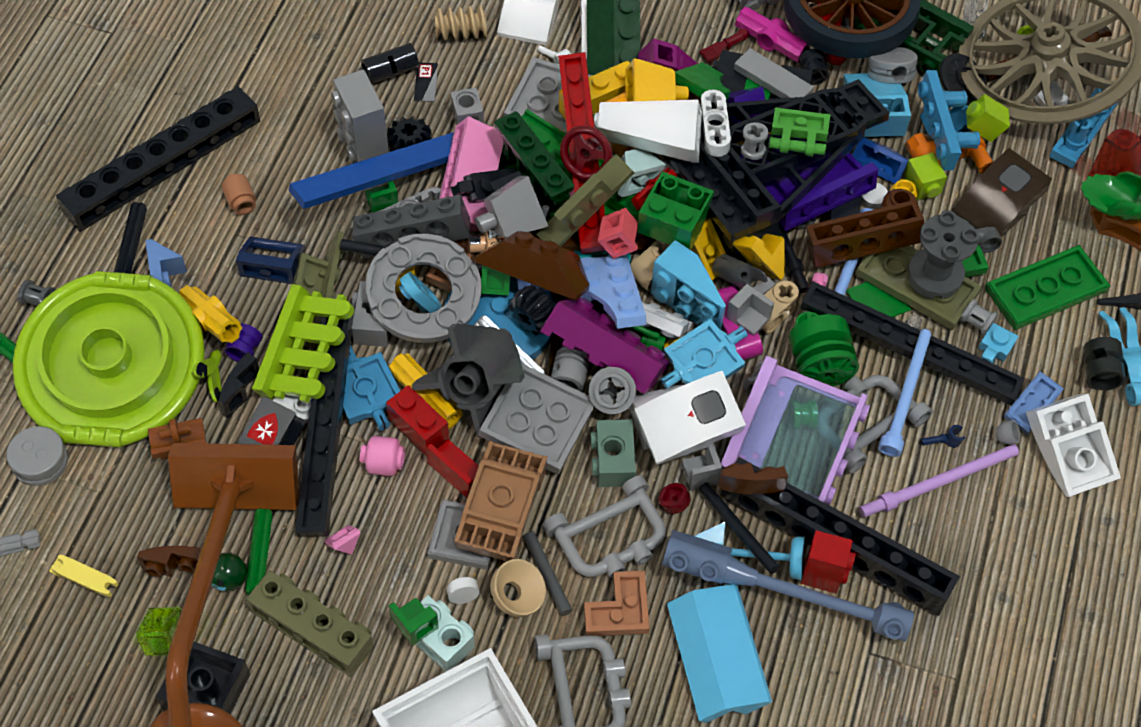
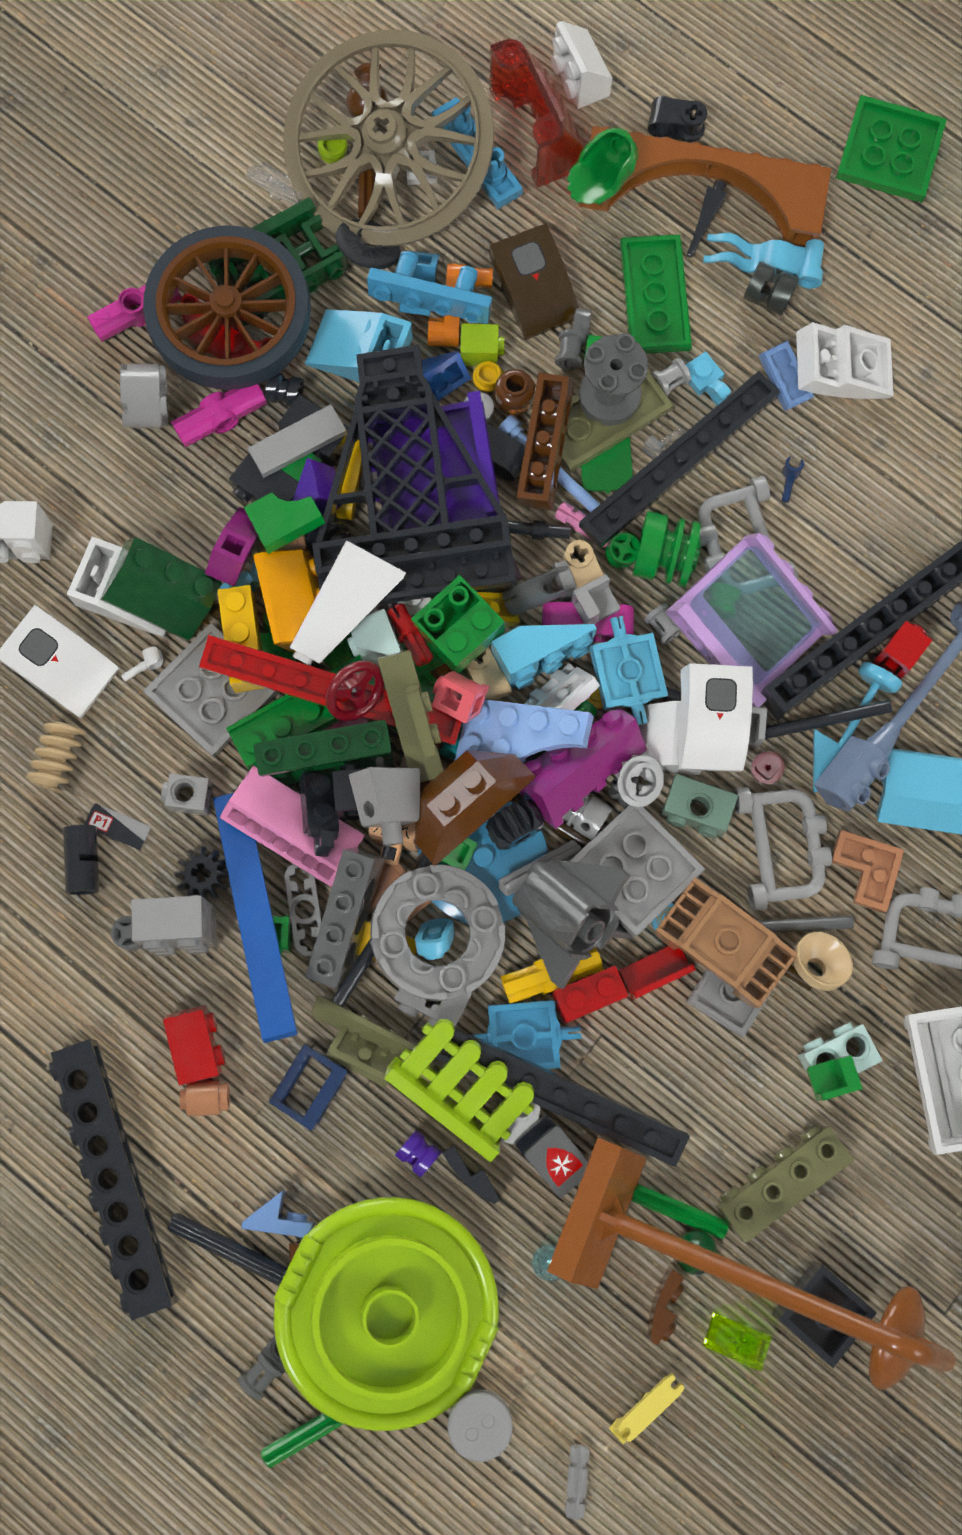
camera: 70 degrees left, 20 degrees up
dark orange hips [148,418,206,460] -> none
yellow piece [179,285,242,343] -> none
lime piece [193,349,222,402] -> none
bright pink slope [324,525,360,554] -> none
bright pink head [360,436,405,476] -> none
white tile [447,577,480,604] -> none
yellow torso [625,58,689,102] -> none
dark red piece [699,29,749,63] -> none
white beam [700,90,731,157] -> none
reddish brown slope [718,462,788,494] -> none
yellow slope [732,234,785,281] -> none
light grey bush [741,122,768,160] -> none
bright green plate [769,107,830,157] -> none
lavender bar [859,444,1019,518] -> none
light grey head [868,47,918,84] -> none
light blue piece [878,329,931,457] -> none
lime brick [966,94,1010,142] -> none
light grey hinge [996,420,1020,444] -> none
none -> red brick [162,1005,226,1085]

